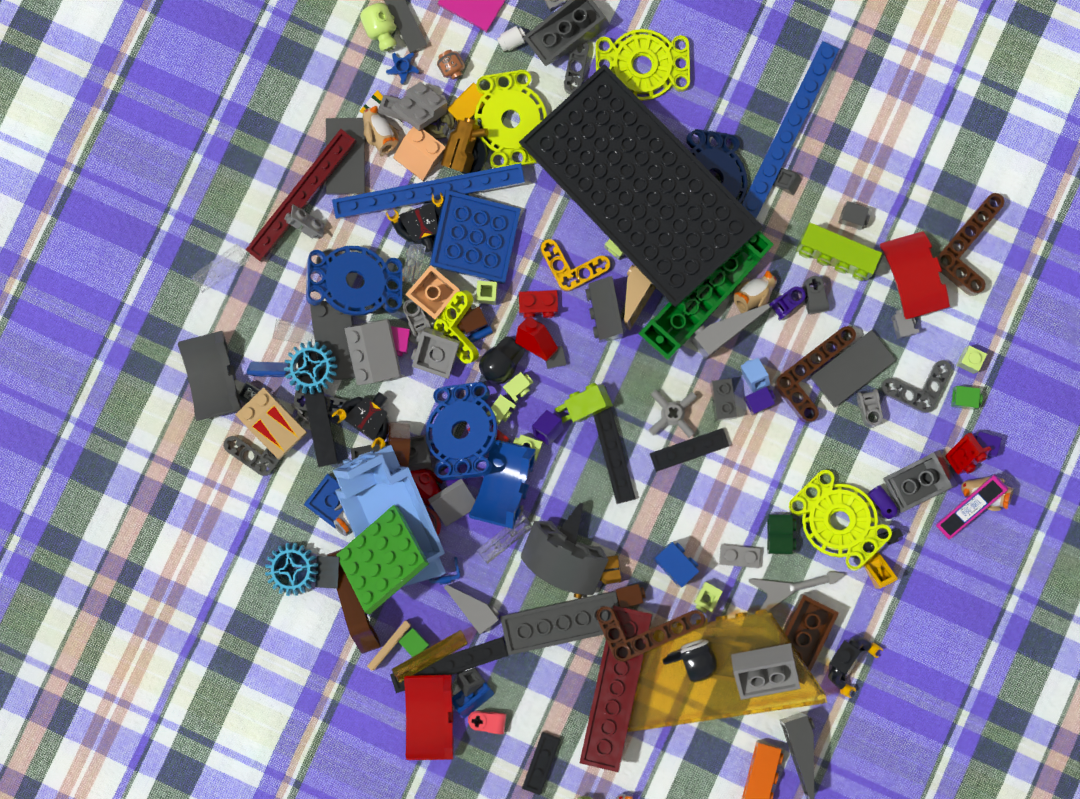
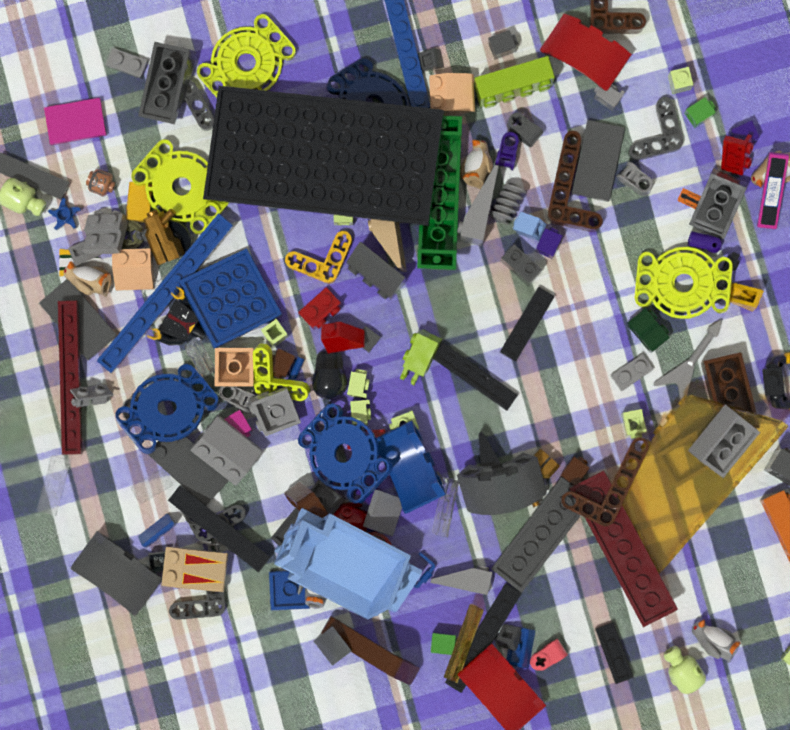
camera: 35 degrees left, 0 degrees up
medium azure gear [265,543,319,596] -> none
medium azure gear [284,341,338,394] -> none
black torso [332,392,389,450] -> none
bright green plate [336,505,429,615] -> none
tan tile [367,620,412,671] -> none
white brick [497,26,525,52] -> none
dark purple brick [532,410,563,446] -> none
light grey bar [649,389,697,438] -> none
blue brick [653,542,699,588] -> none
black piece [663,639,717,682] -> none
none -> light nougat slope [429,73,475,116]
none -> light grey piece [489,182,527,225]
none -> orange sticker [677,188,701,209]

